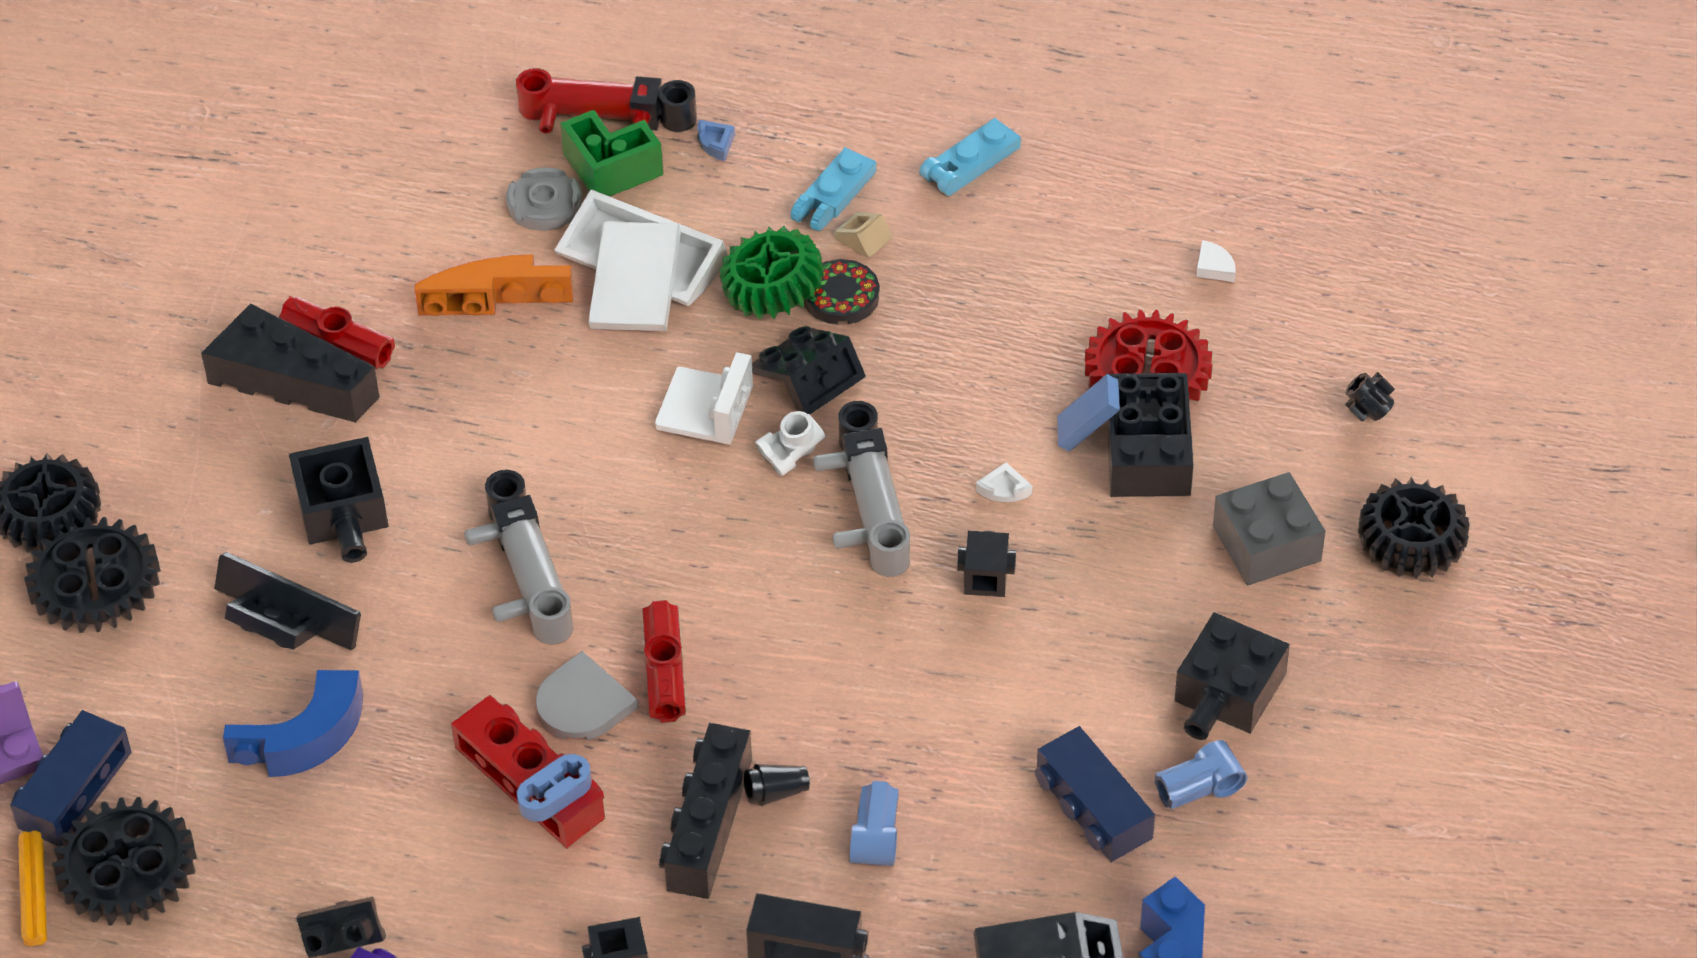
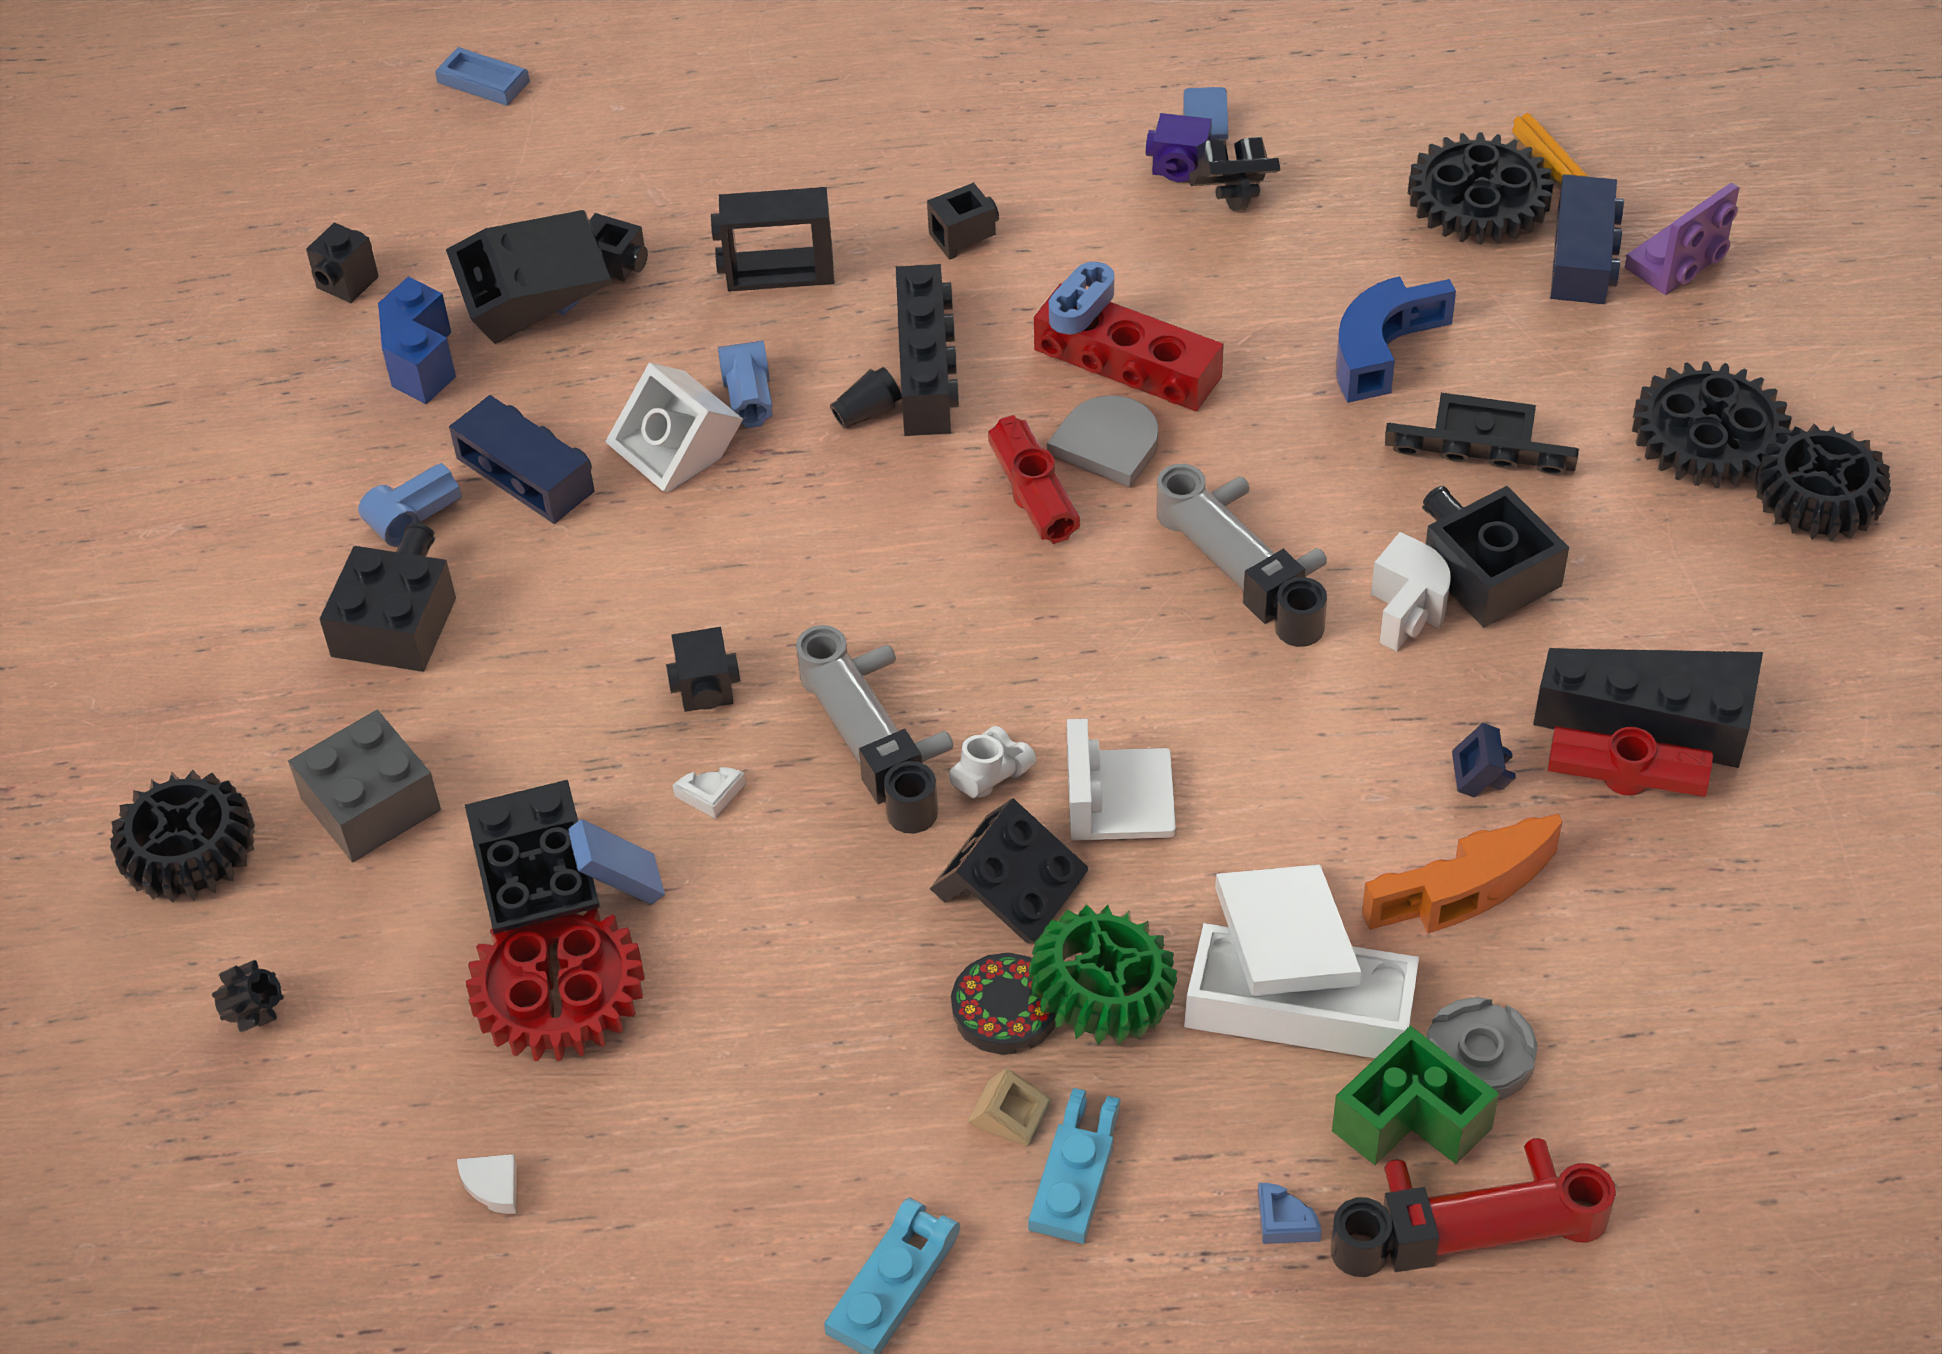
camera: 165 degrees right, 0 degrees up
none -> white slope [605,362,743,492]
none -> white brick [1371,532,1451,652]
none -> dark blue tile [1452,723,1516,798]

